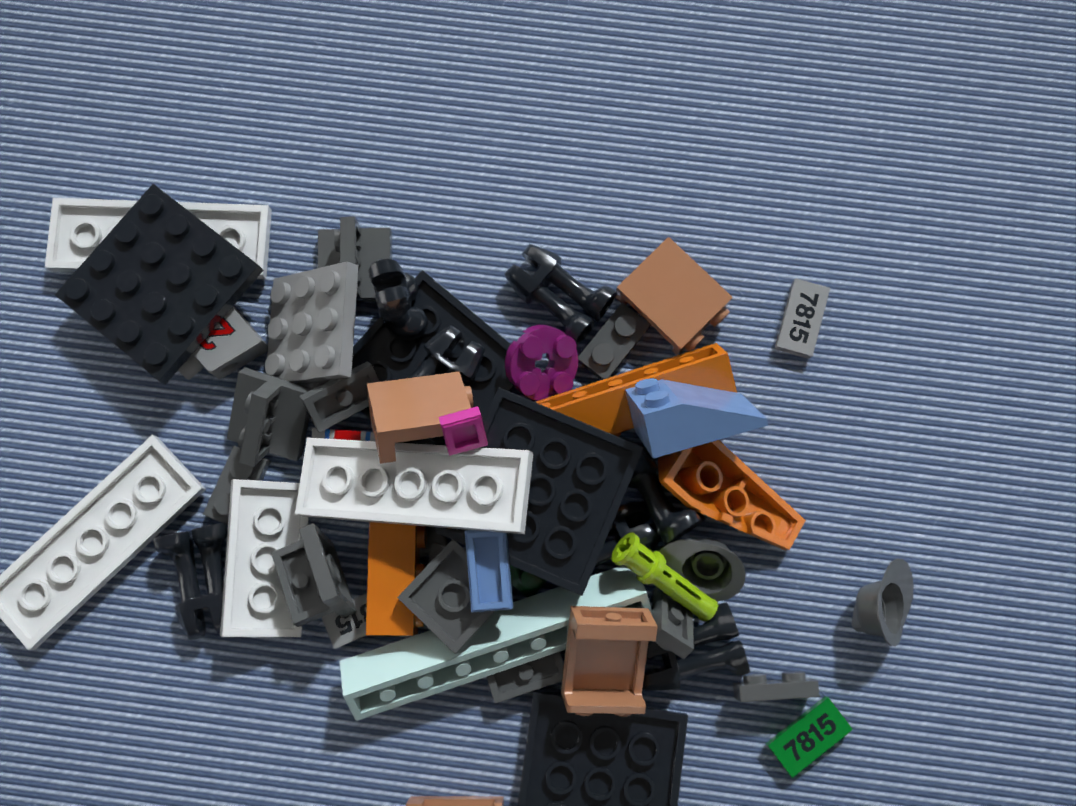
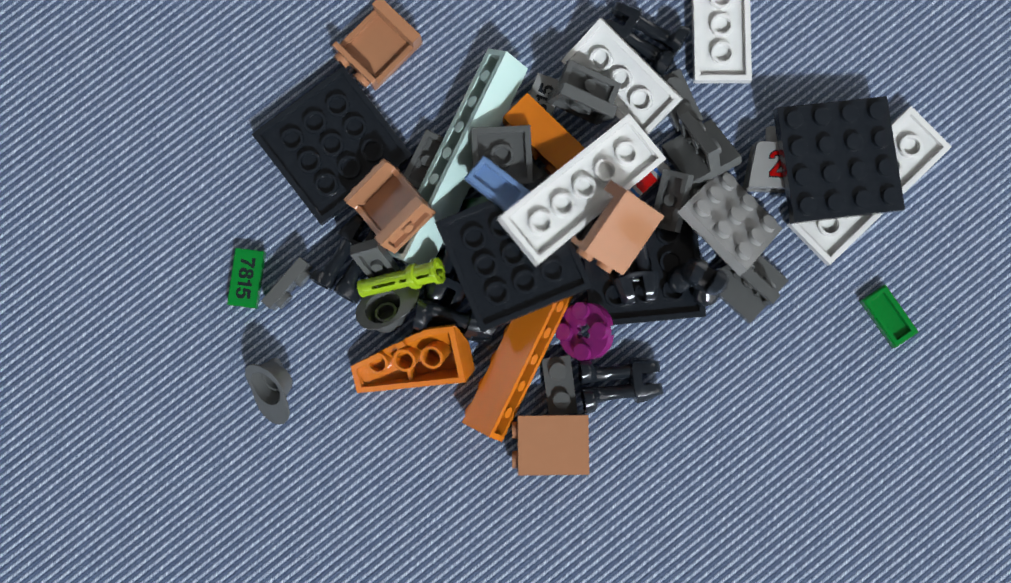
camera: 130 degrees right, 5 degrees up
dark pink tile [439,406,488,456] -> none
medium blue slope [625,378,768,459] -> none
light grey tile [774,278,830,359] -> none
none -> green tile [859,284,918,348]

